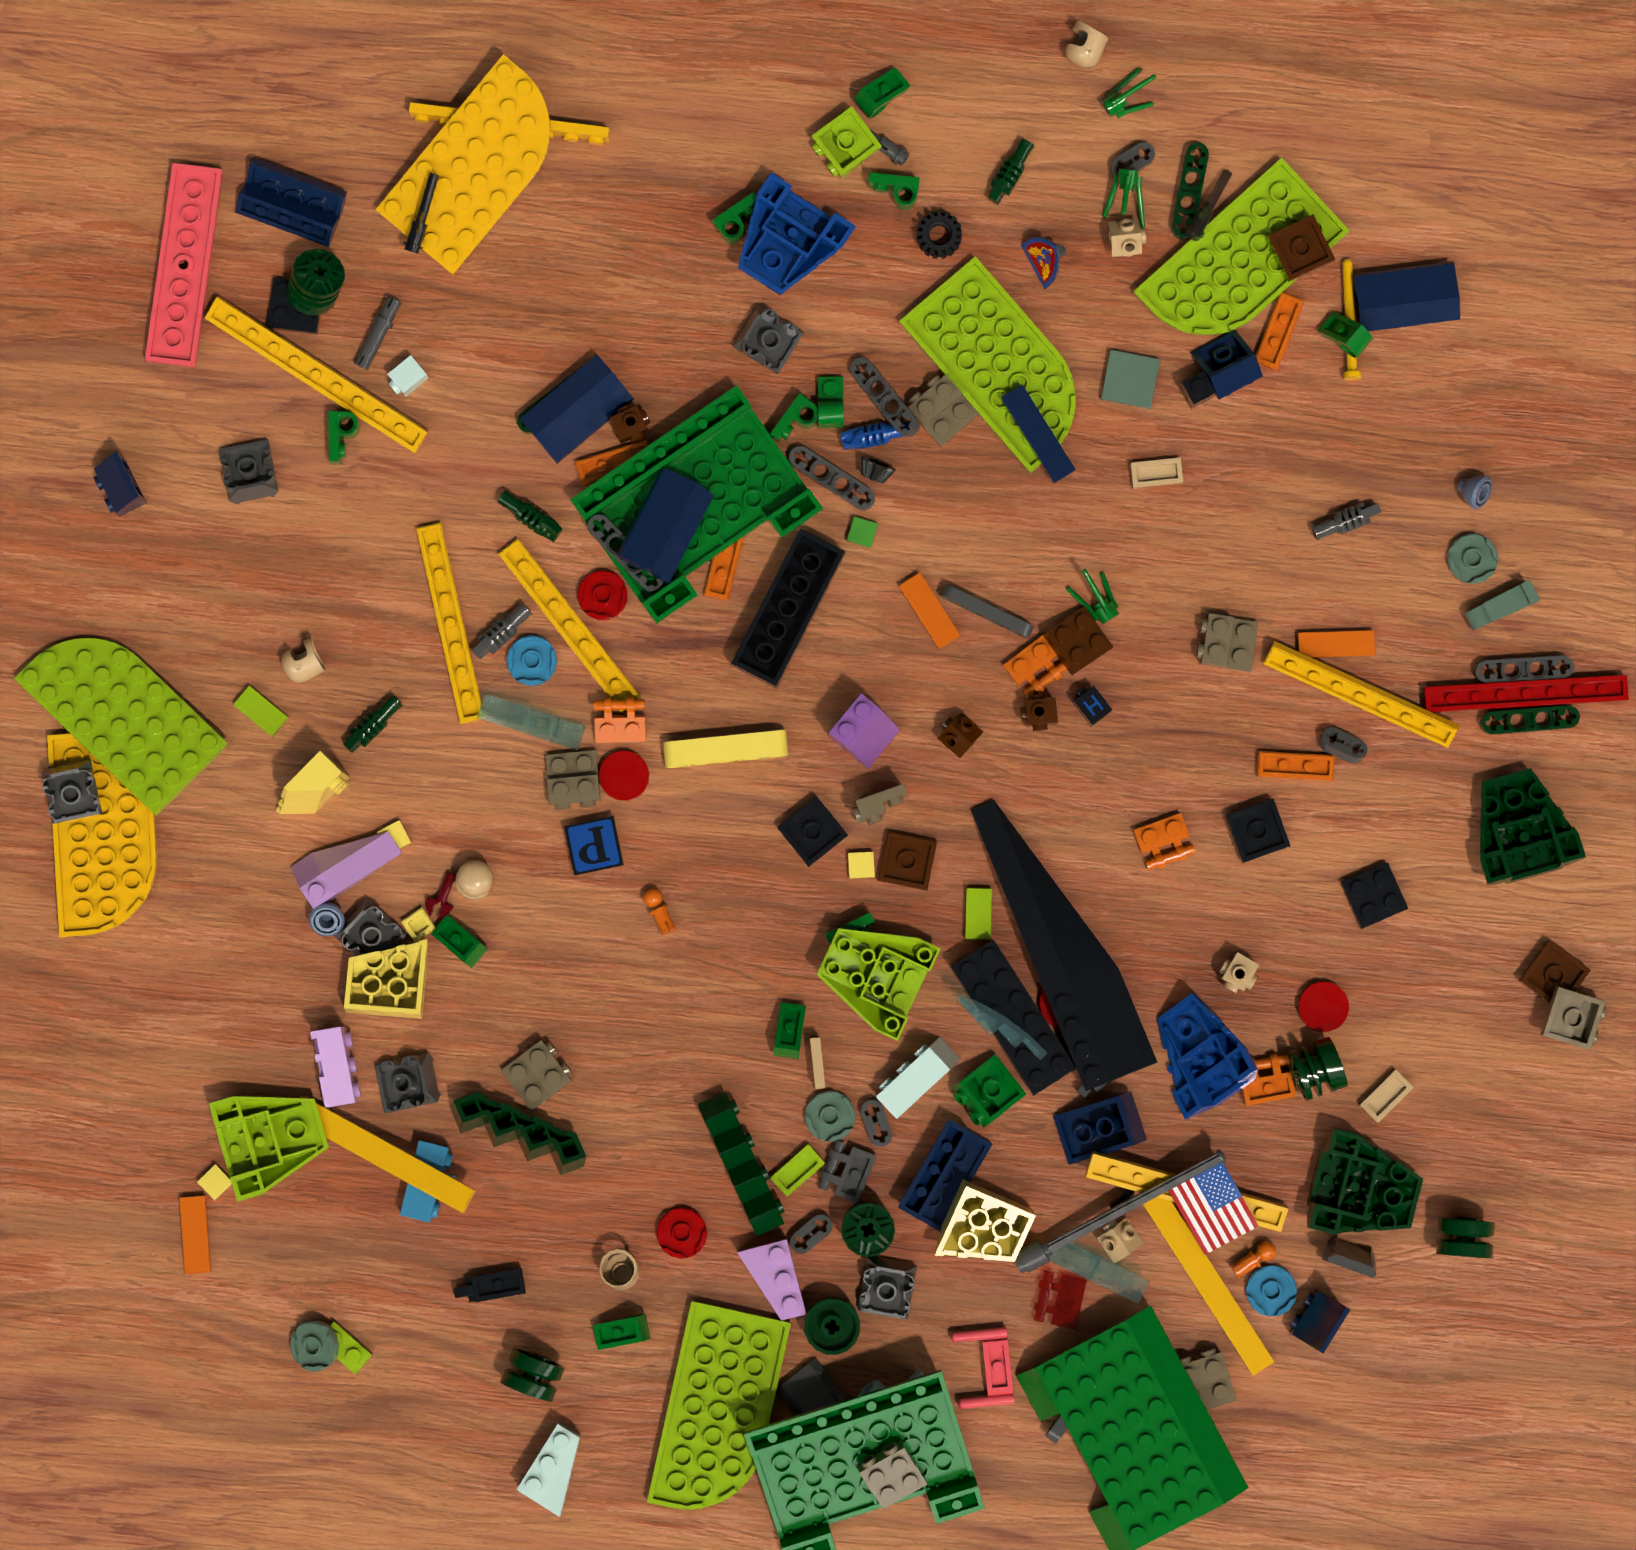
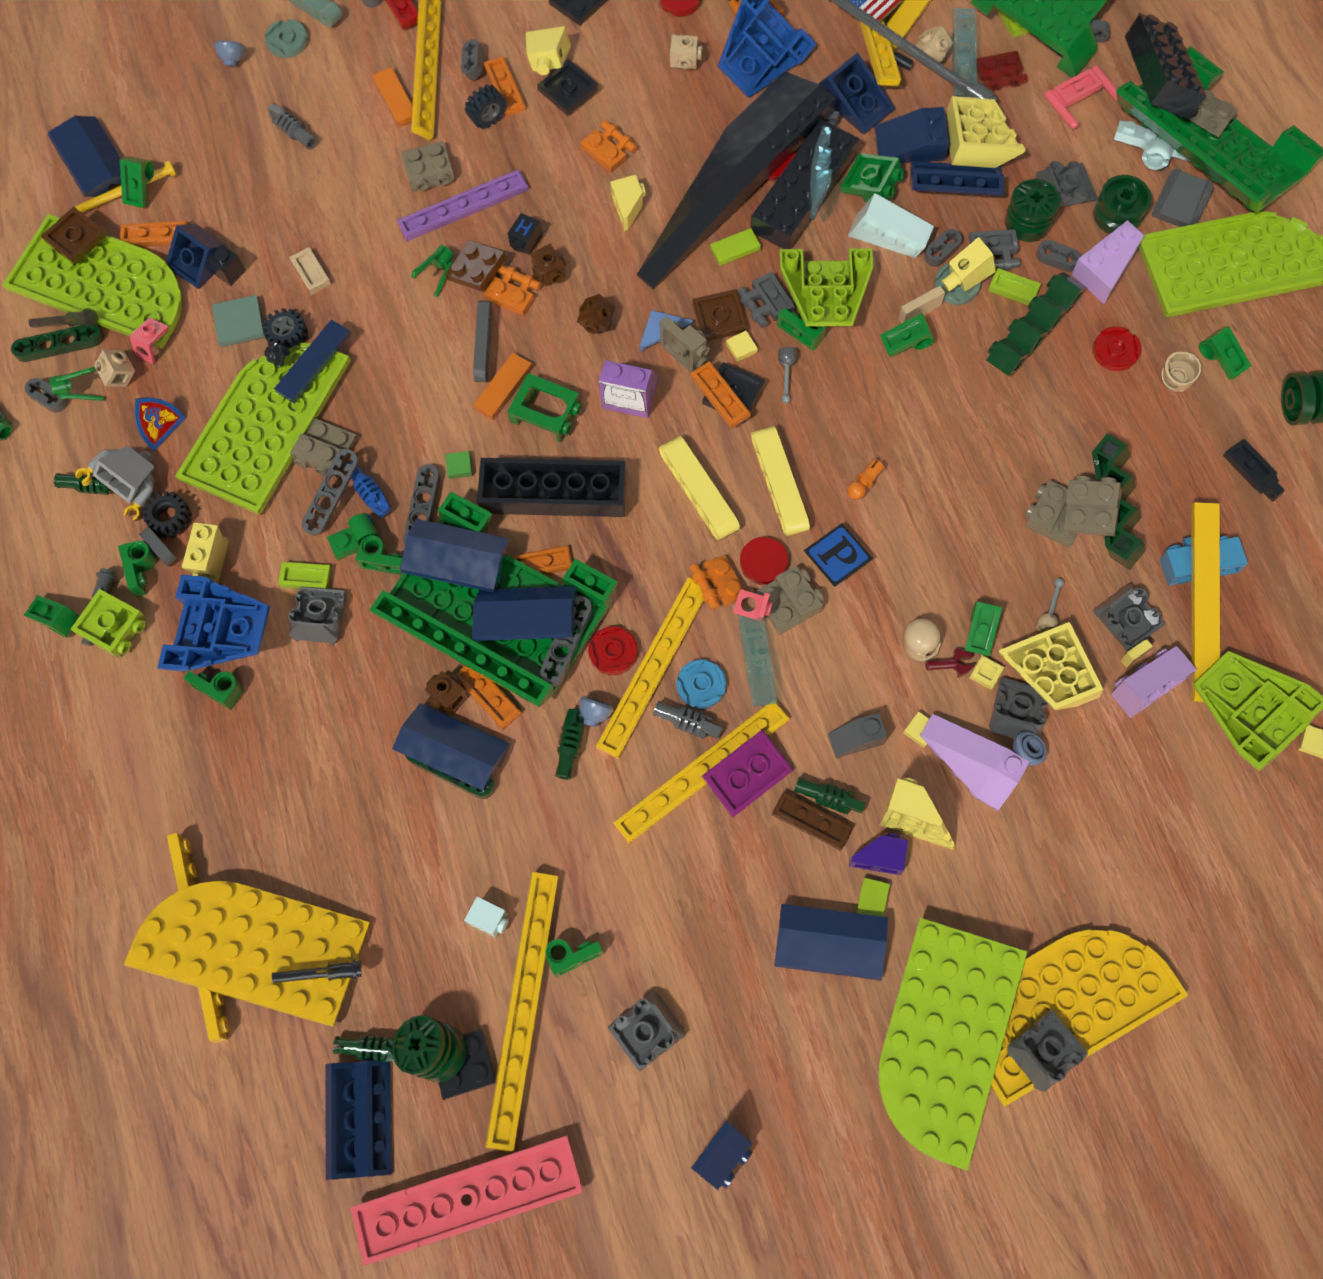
camera: 115 degrees left, 15 degrees down
tan helmet [281,637,326,683] -> none
dark grey pin [354,296,402,370] -> none
pearl dark grey piece [861,455,896,483] -> none
none -> light grey torso [75,446,154,522]
none -> coral bracket [130,318,169,364]
none -> dark grey beam [139,527,177,567]
none -> light yellow hips [182,523,229,583]
none -> black wheel [262,308,308,348]
none -> black plant [264,339,290,368]
none -> lime tile [278,562,332,589]
none -> dark green hinge [332,1035,394,1062]
none -> medium lavender tile [397,169,528,242]
none -> dark blue slope [400,519,510,593]
none -> black wheel [464,85,507,129]
none -> green panel [507,373,582,443]
none -> light yellow torso [526,26,571,75]
none -> sand blue brick [579,696,614,727]
none -> light yellow slope [610,175,646,231]
none -> medium blue tile [640,310,692,351]
none -> orange tile [690,361,750,429]
none -> magenta tile [701,729,793,817]
none -> coral bracket [733,589,773,622]
none -> dark grey plate [738,272,795,328]
none -> light yellow beam [751,426,810,537]
none -> reddish brown tile [772,791,853,851]
none -> dark blue slope [774,904,888,981]
none -> hinge [778,347,797,404]
none -> dark grey slope [828,713,888,759]
none -> dark purple slope [848,833,908,876]
none -> dark blue slope [874,107,949,163]
none -> light yellow torso [941,237,996,292]
none -> hinge [1036,578,1064,633]
none -> dark tan plate [1063,476,1122,536]
none -> light yellow tile [1121,640,1153,668]
none -> black brick [1124,13,1206,120]

